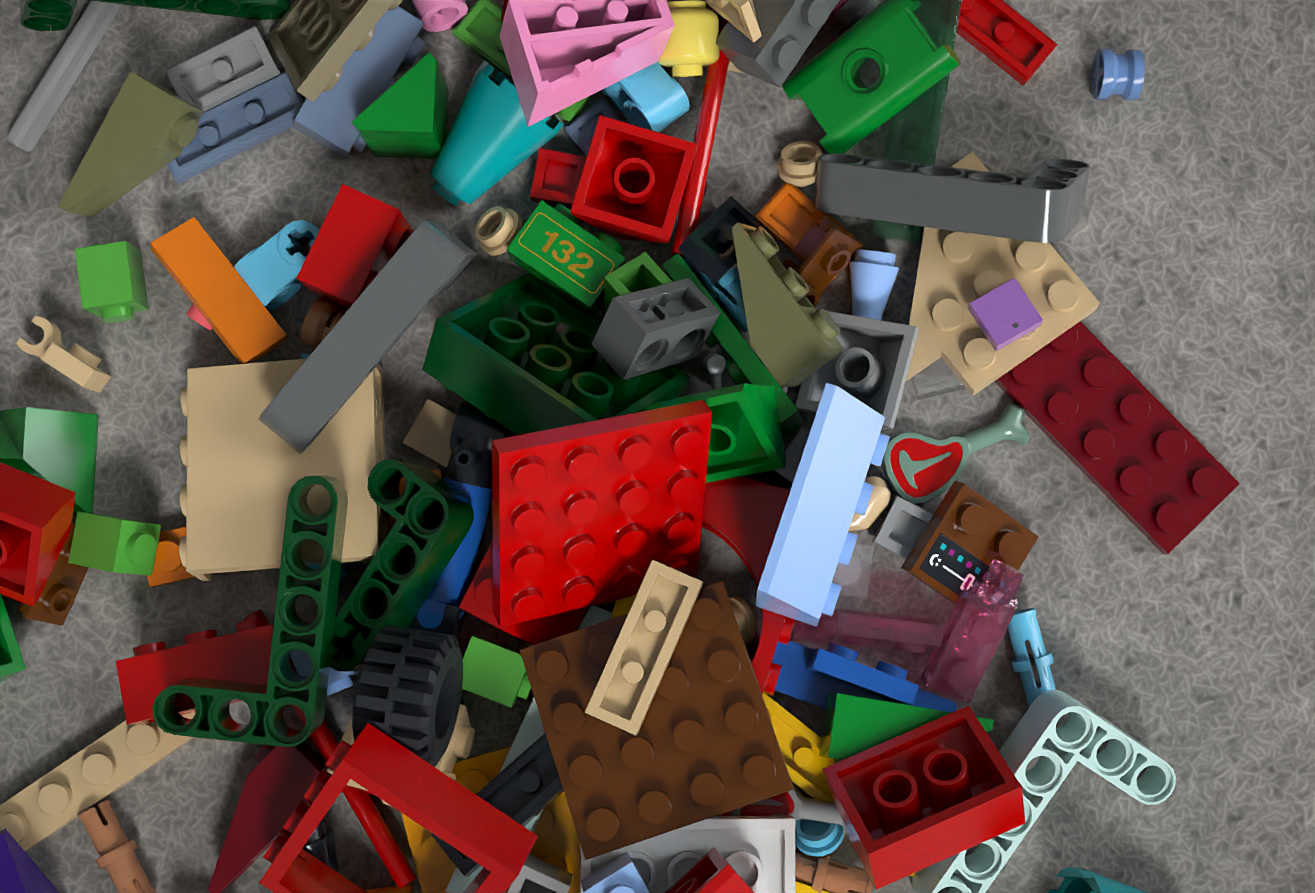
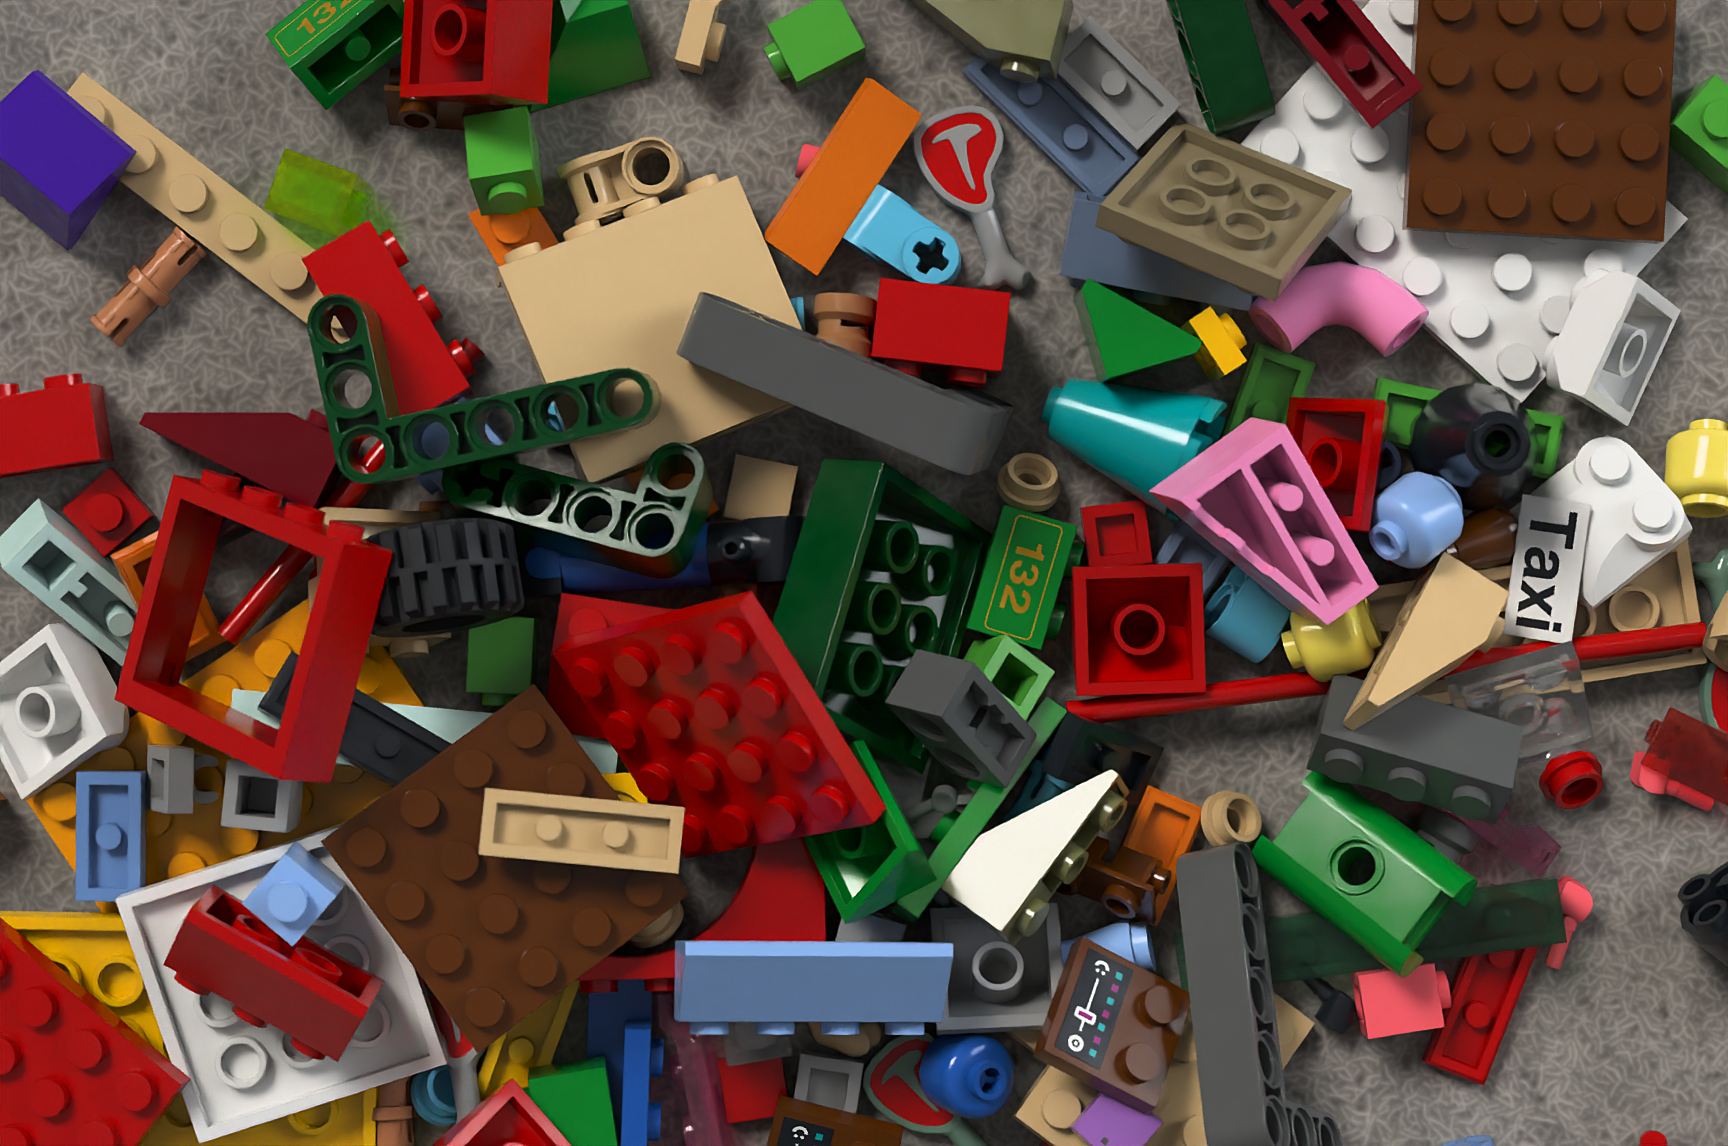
camera: 75 degrees right, 5 degrees up
none -> clear neon green brick [263,148,371,238]
none -> tan piece [556,137,685,225]
none -> red tile [717,1048,789,1124]
none -> light grey piece [912,105,1031,291]
none -> blue head [919,1033,1015,1119]
none -> reddish brown plate [1033,937,1190,1114]
none -> yellow plate [1180,306,1247,383]
none -> black hand [1285,952,1357,1034]
none -> coral brick [1349,956,1451,1039]

